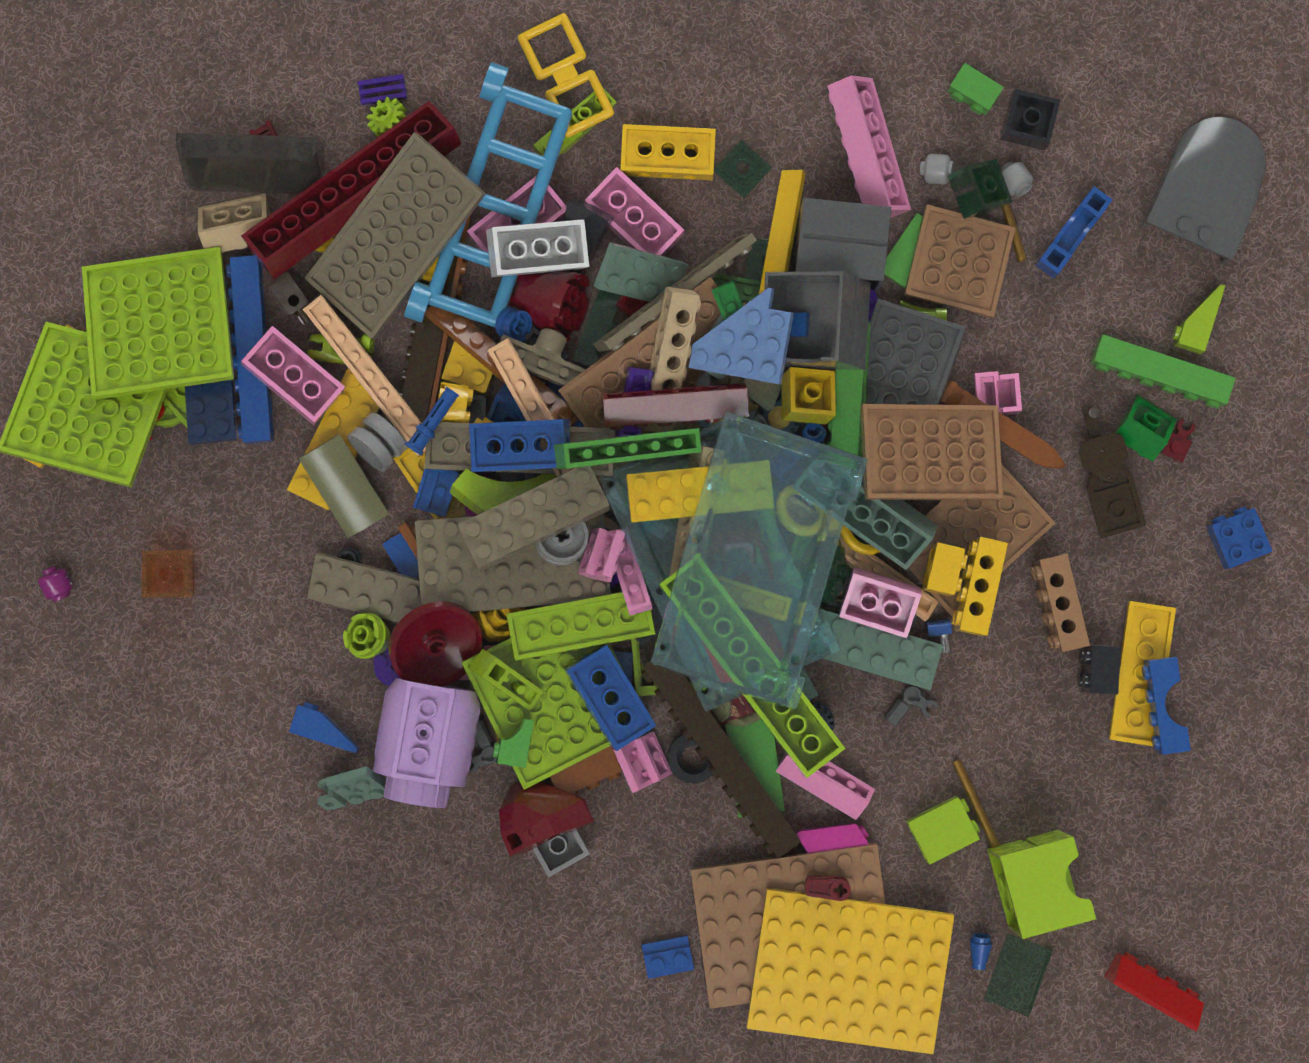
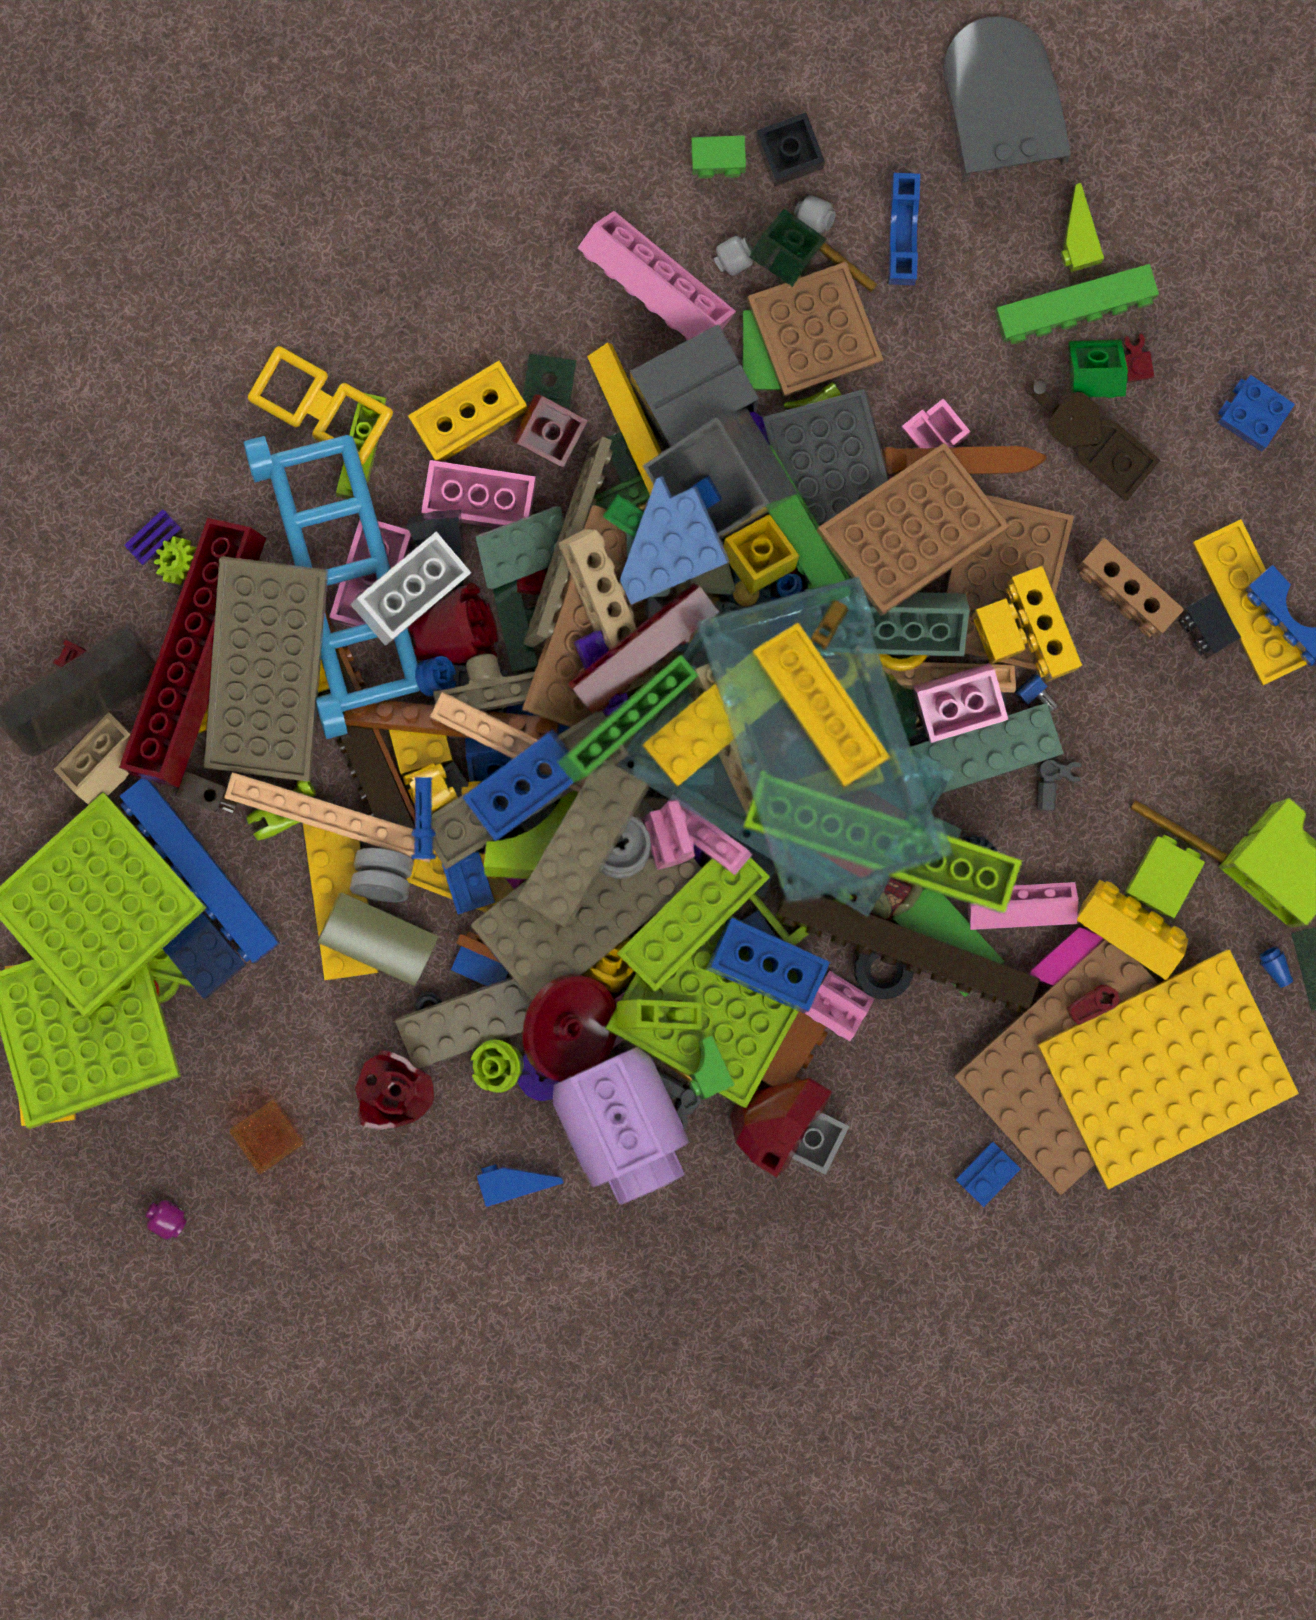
camera: 35 degrees left, 0 degrees up
bright pink brick [241,326,345,425] -> none
sand green plate [317,766,386,810] -> none
none -> dark red piece [355,1050,434,1130]
none -> brick [511,394,588,468]
none -> yellow plate [752,623,890,788]
none -> pearl gold bar [810,600,849,651]
none -> yellow brick [1076,879,1189,980]

